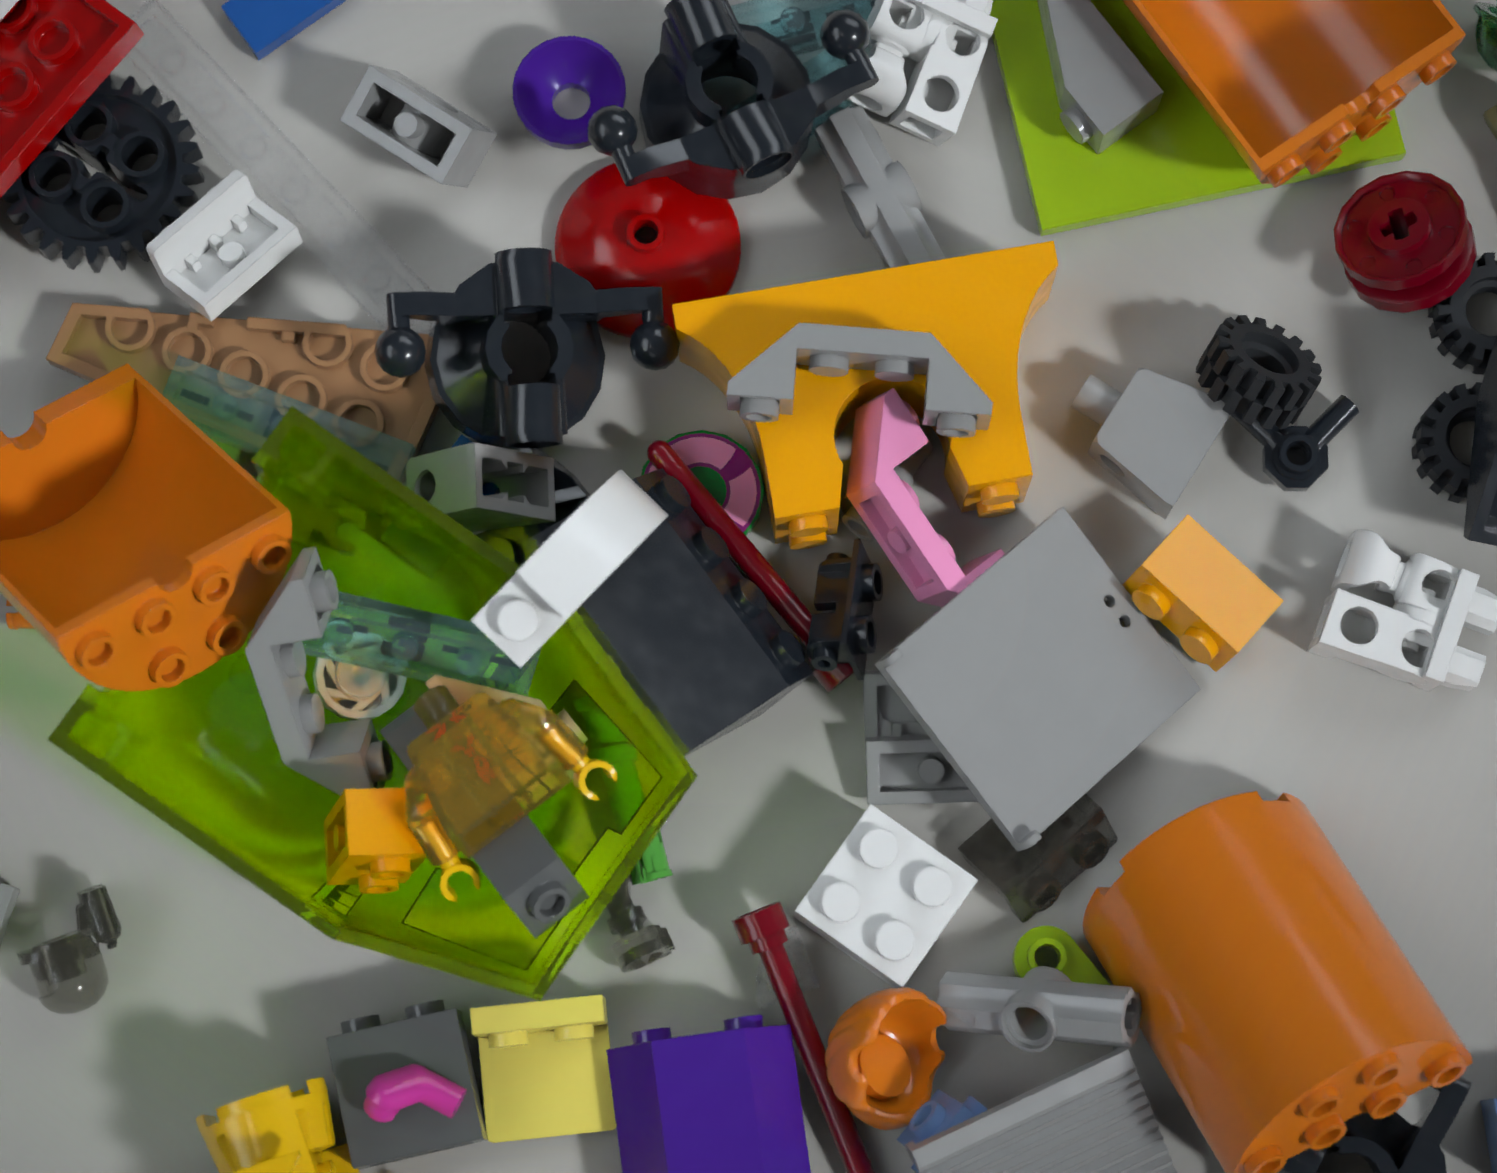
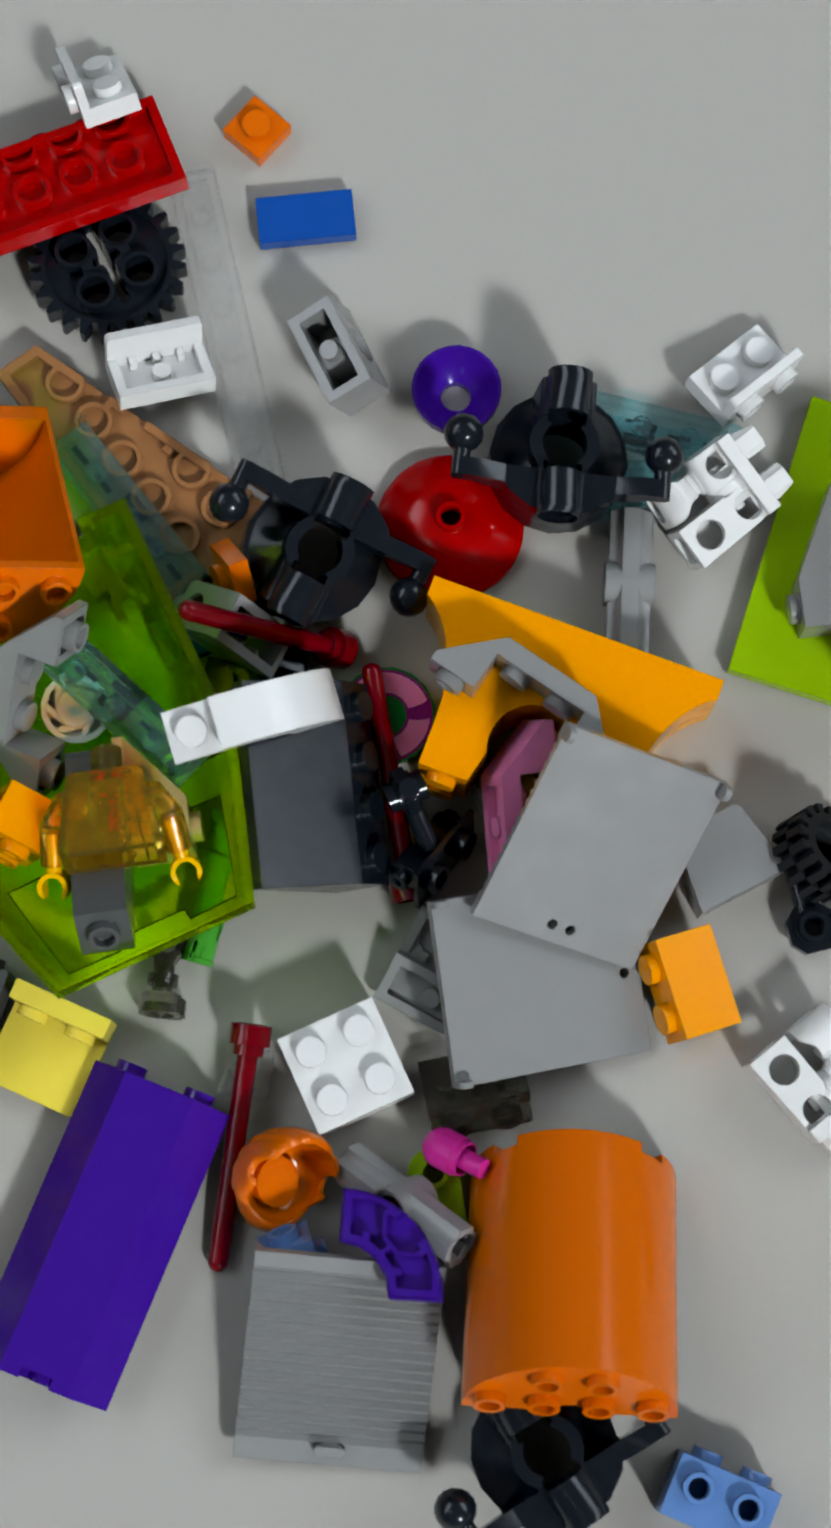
camera: 25 degrees right, 0 degrees up
none -> dark red piece [178,600,358,670]
none -> orange plate [209,537,258,602]
none -> dark purple tile [339,1188,444,1304]
none -> black piece [380,766,440,854]
none -> dark pink cylinder [422,1127,491,1179]
none -> light grey door [470,720,732,970]

